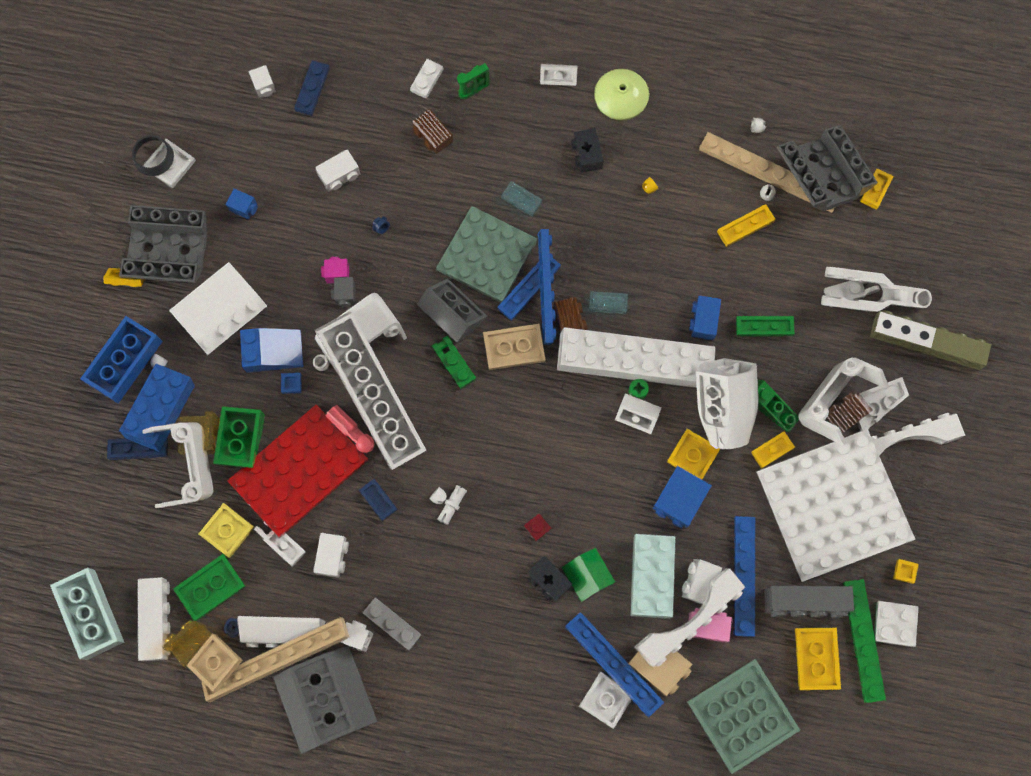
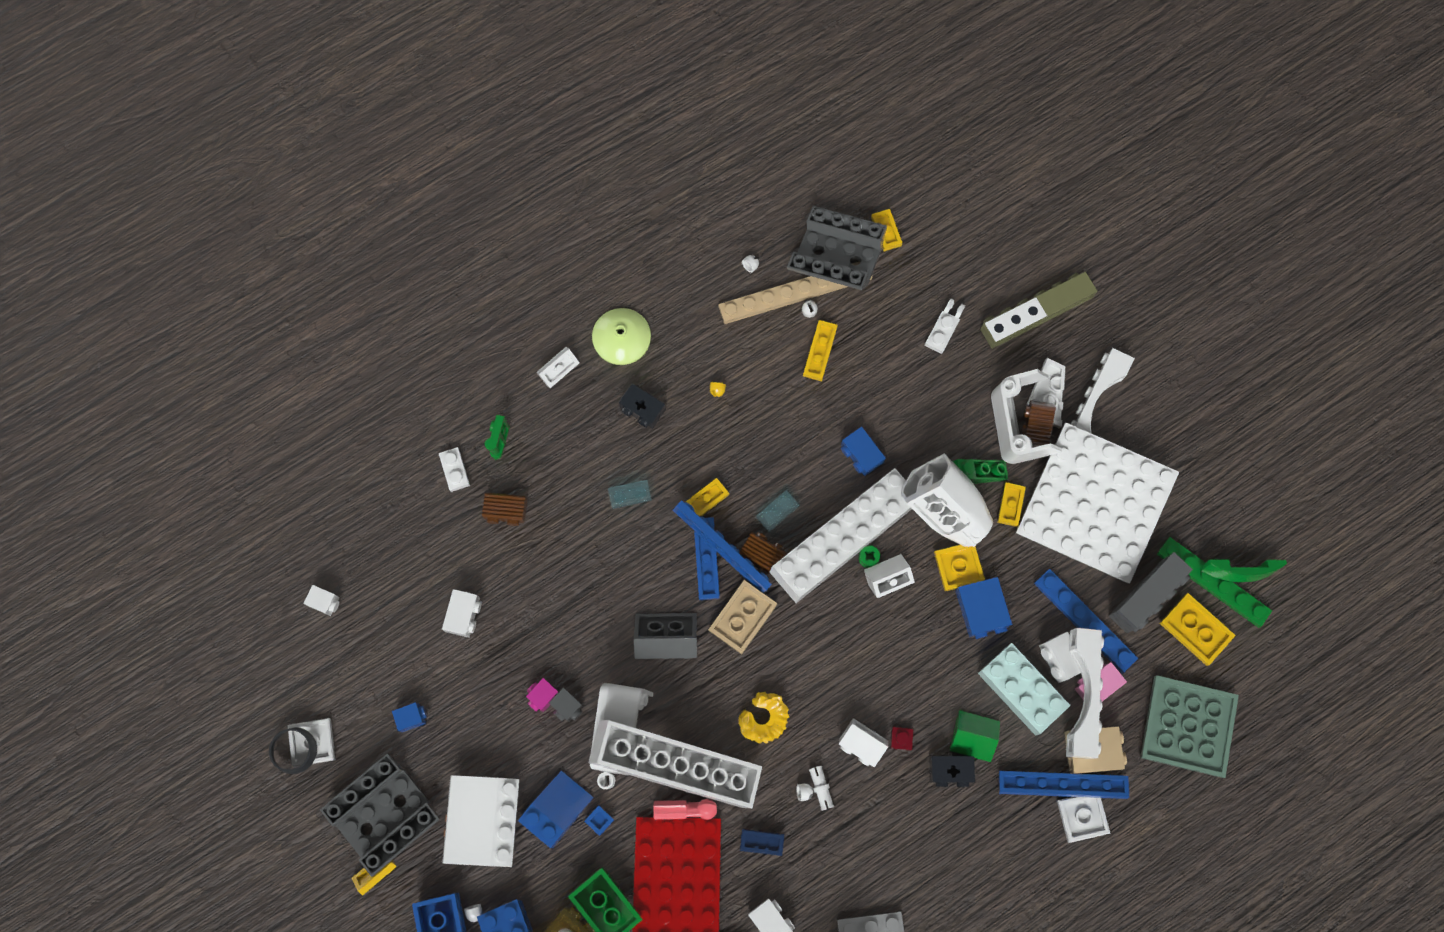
camera: 45 degrees left, 0 degrees up
dark blue plate [294,60,330,116] -> none
dark blue plate [373,216,390,234] -> none
green plate [431,336,476,390] -> none
sand green plate [436,206,537,303] -> none
green plate [736,316,795,336] -> none
white piece [821,267,932,312] -> none
white plate [874,601,918,647] -> none
yellow plate [893,559,918,584] -> none
none -> yellow plate [686,478,729,517]
none -> yellow piece [739,692,789,743]
none -> white brick [839,718,889,767]
none -> green slope [1201,560,1287,582]

